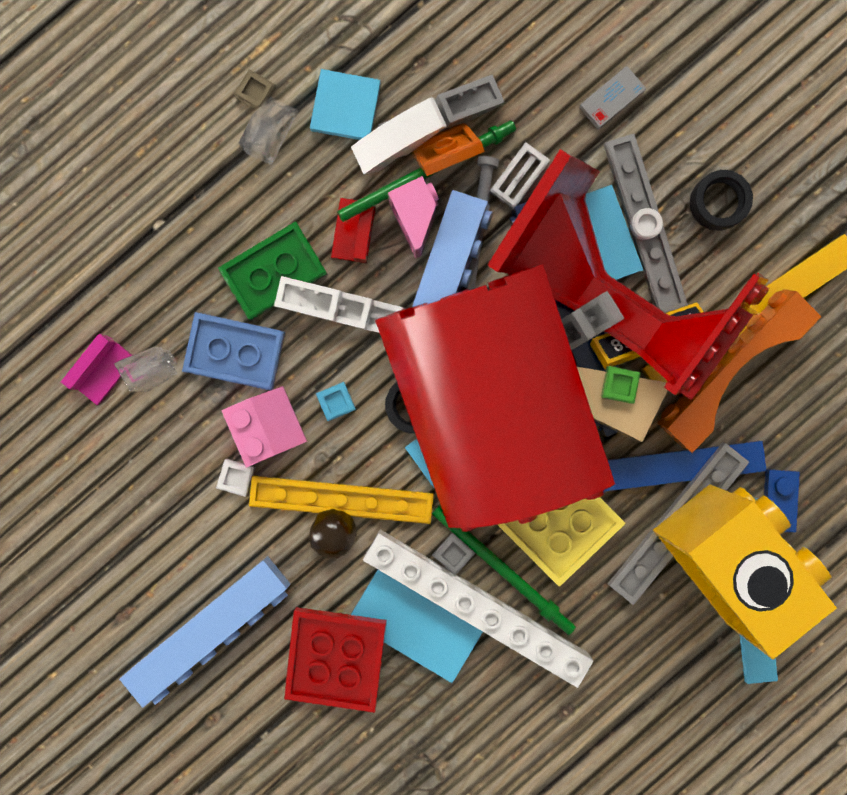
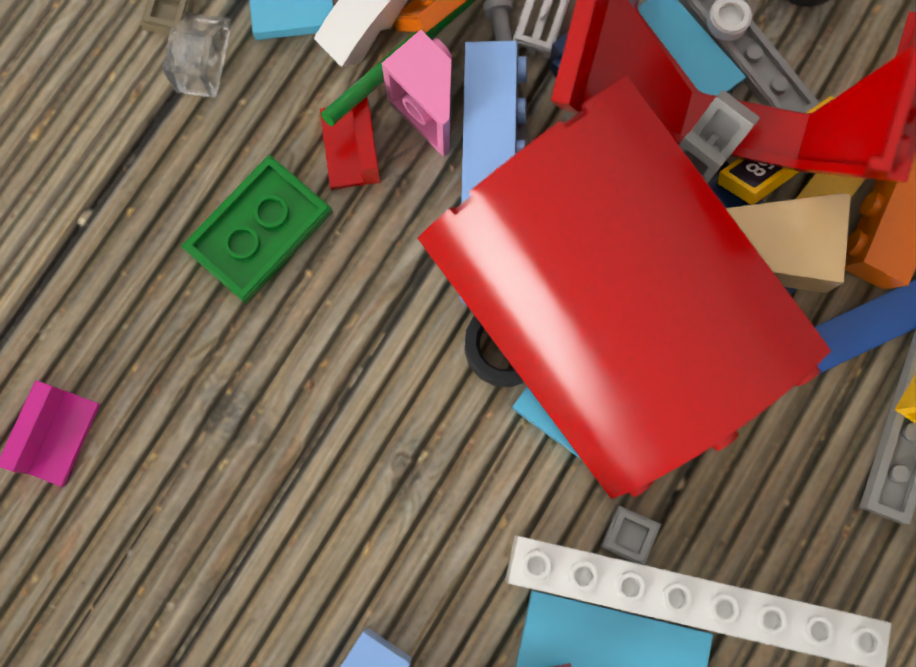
camera: 15 degrees left, 10 degrees down
clear slope [114,346,178,392] -> none
medium blue tile [182,312,285,390] -> none
white tile [216,459,255,497] -> none
bright pink slope [221,386,307,468] -> none
yellow tile [249,475,434,524] -> none
white slope [274,276,404,333] -> none
dark brown hair [308,509,357,559] -> none
medium azure tile [316,382,356,421] -> none
green bar [432,505,576,635] -> none
light yellow plate [498,497,626,587] -> none
bright green tile [601,366,641,404] -> none

